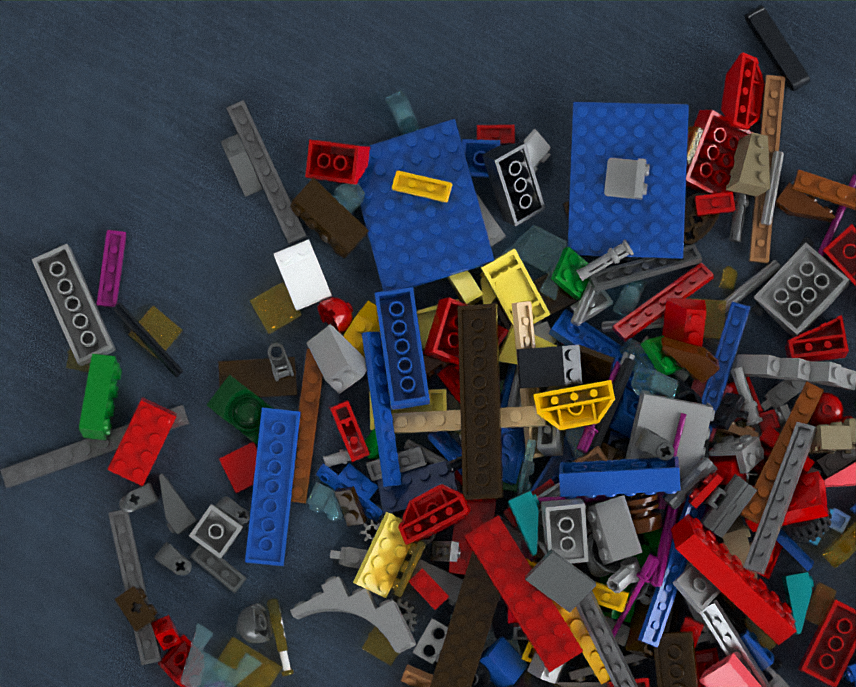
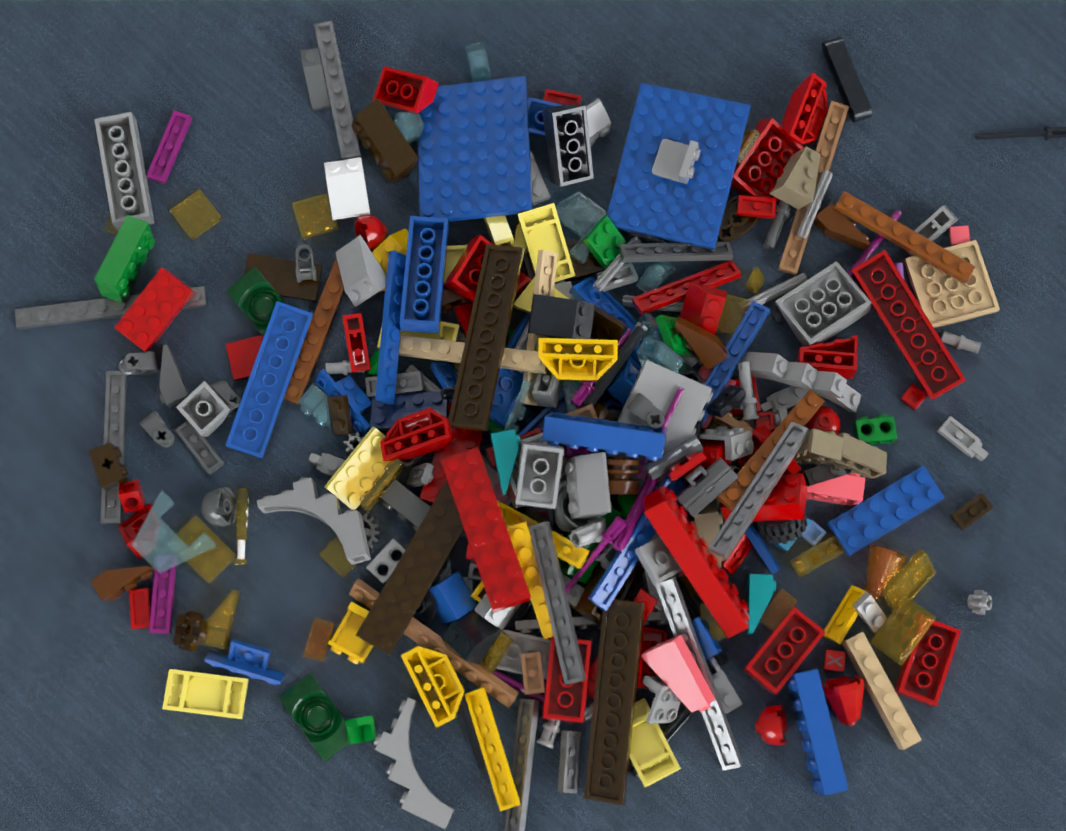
camera: 10 degrees right, 5 degrees down
black axle [113,303,183,377] -> none
yellow plate [392,170,452,203] -> none
red plate [408,568,449,610] -> none
dark grey tile [525,549,596,612] -> none
light grey pin [576,239,634,281] -> none

